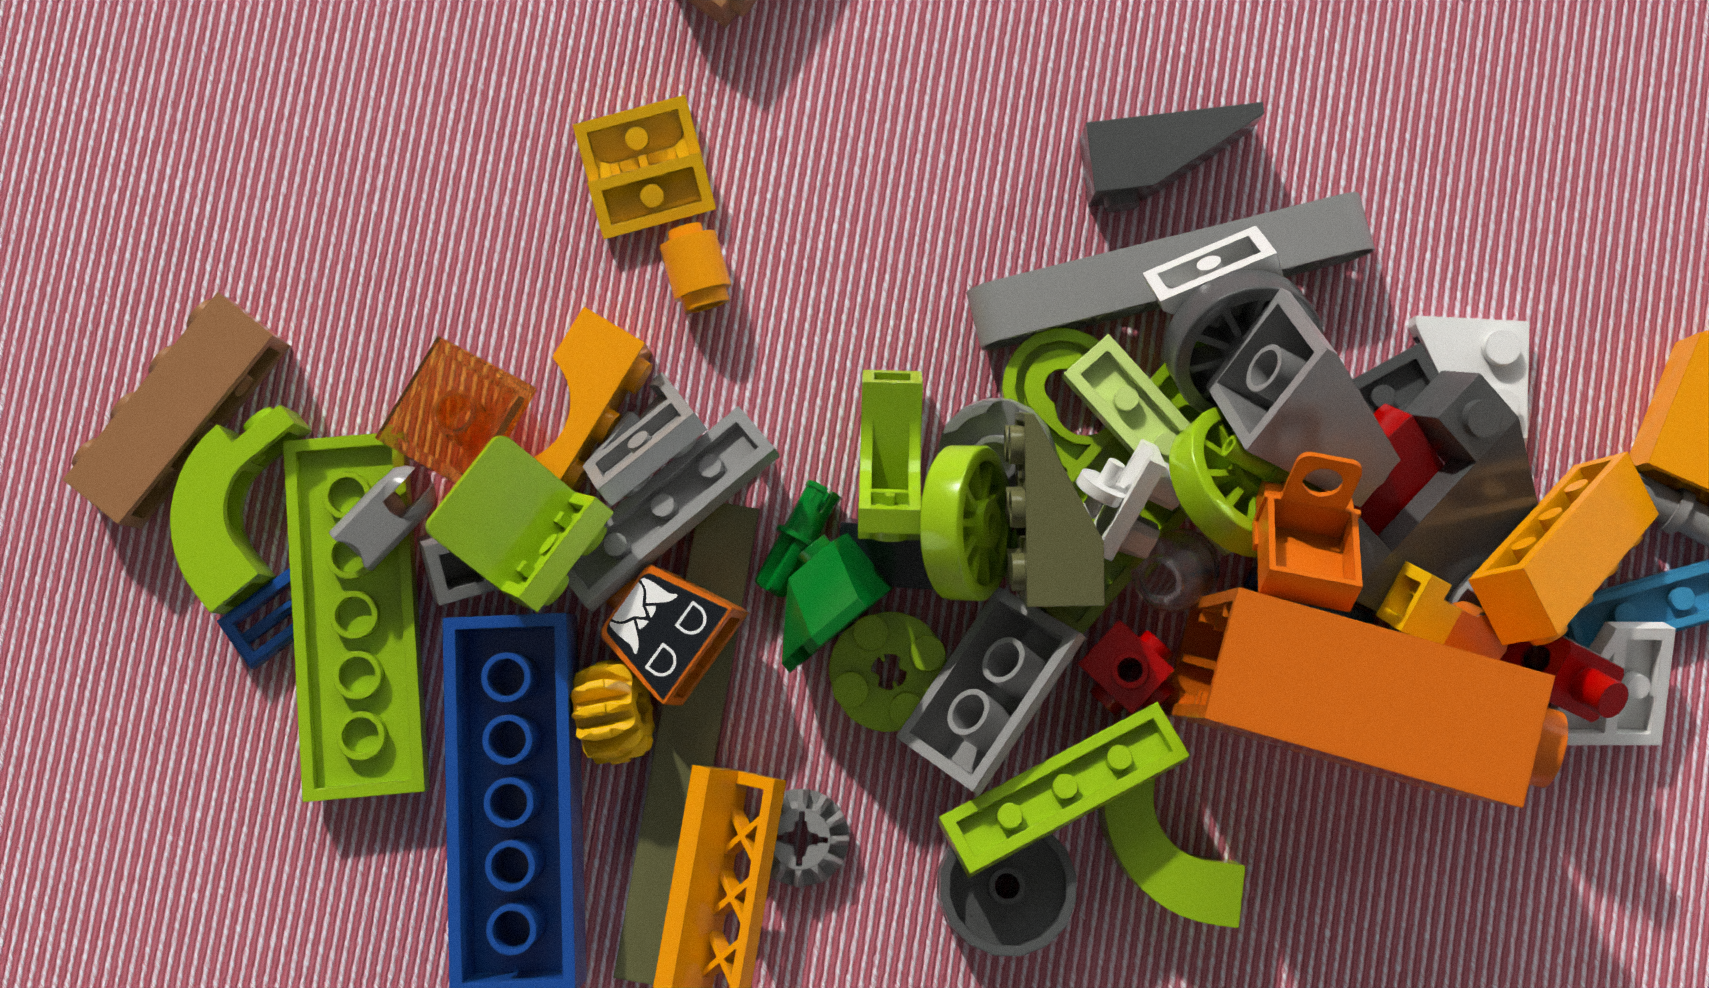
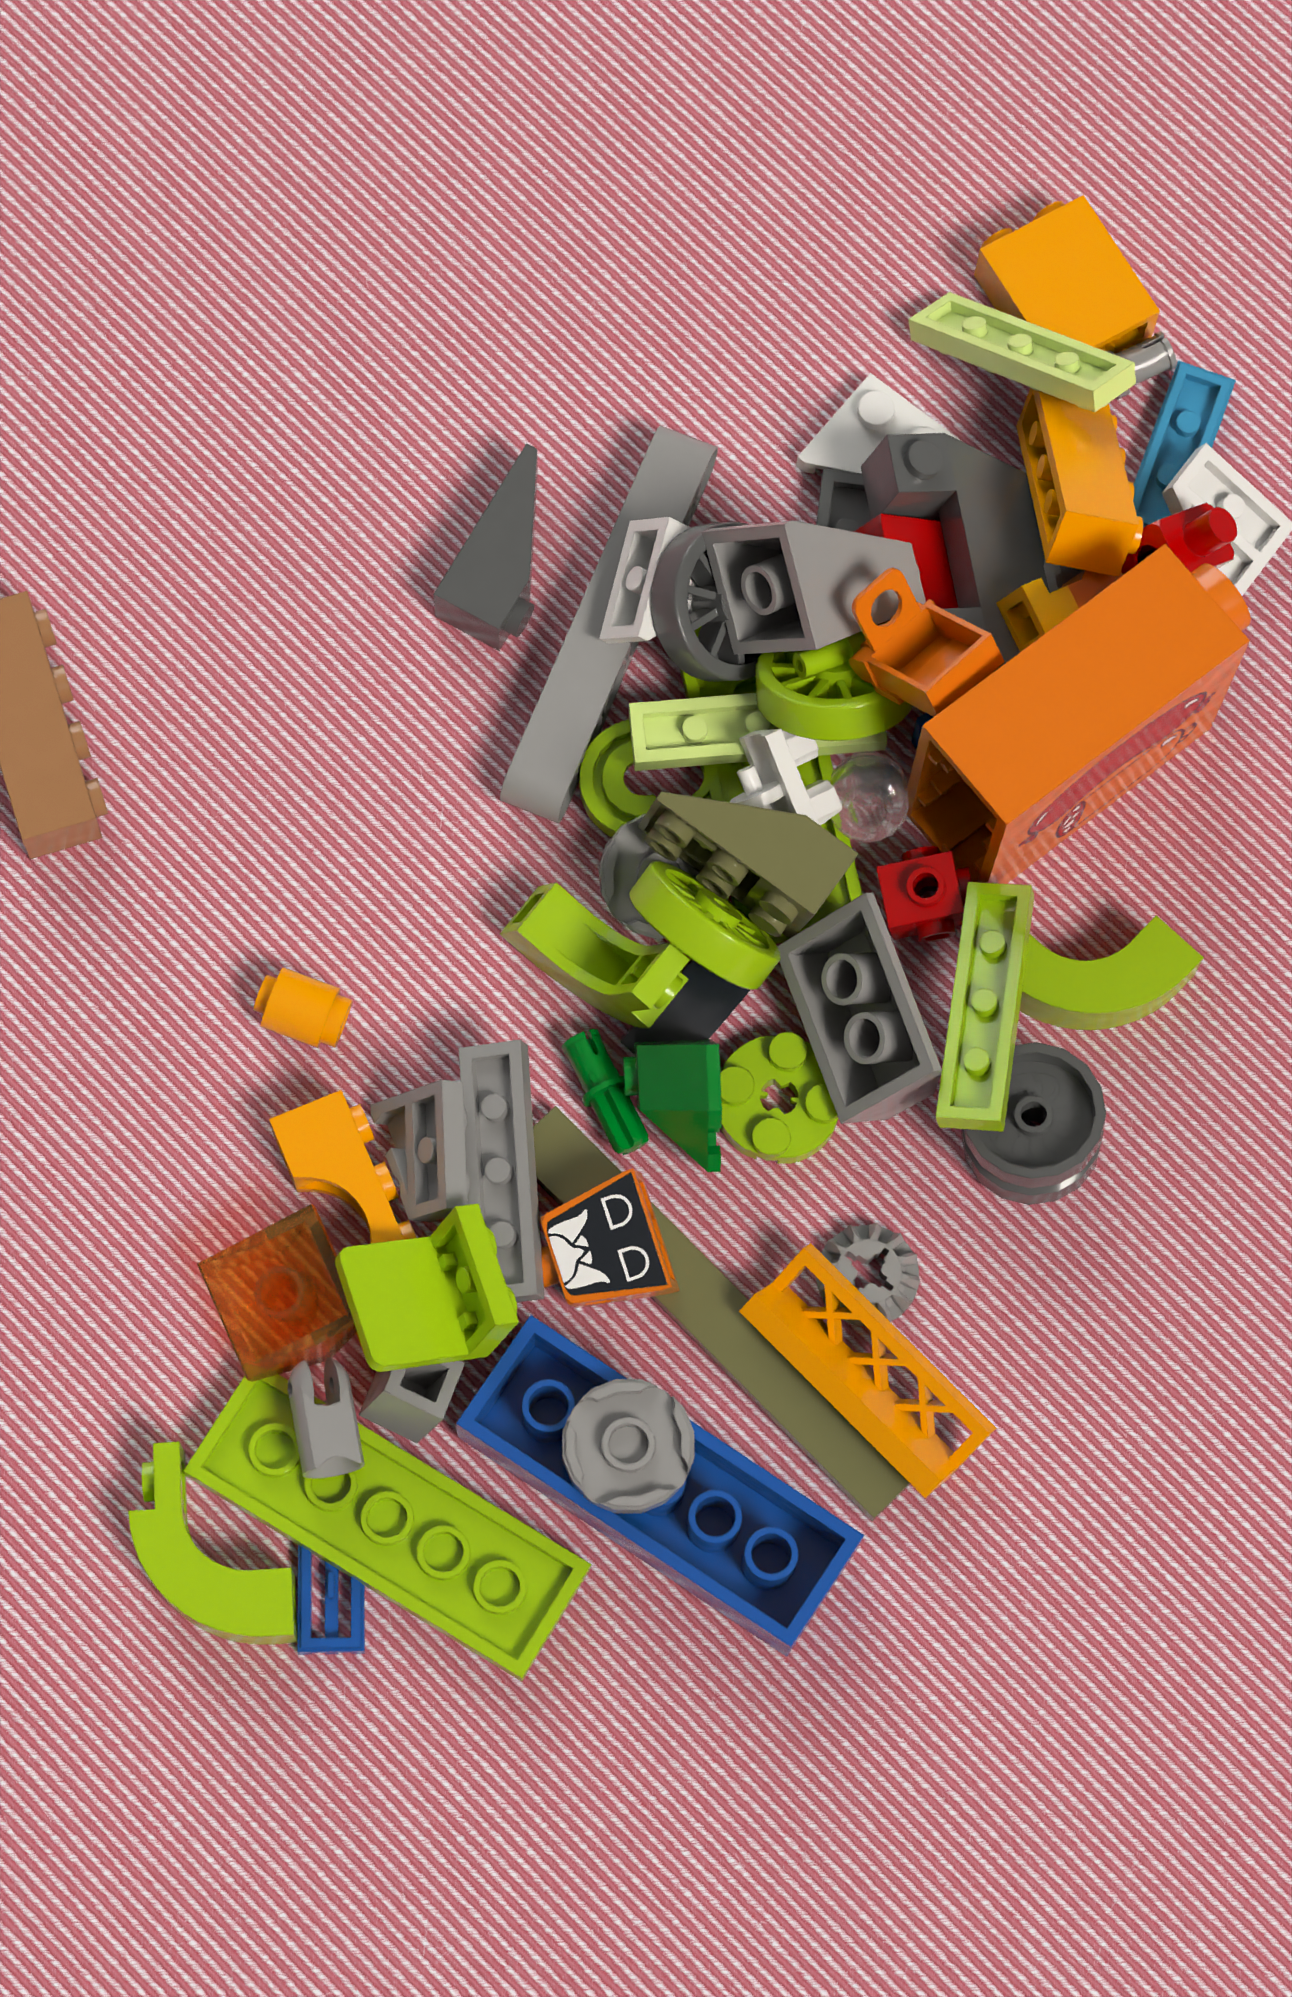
camera: 60 degrees left, 10 degrees down
medium nougat brick [62,292,291,529] -> none
yellow gear [570,659,655,765] -> none
yellow slope [572,95,716,240] -> none
none -> light grey tile [562,1379,694,1514]
none -> yellowish green plate [908,292,1136,412]

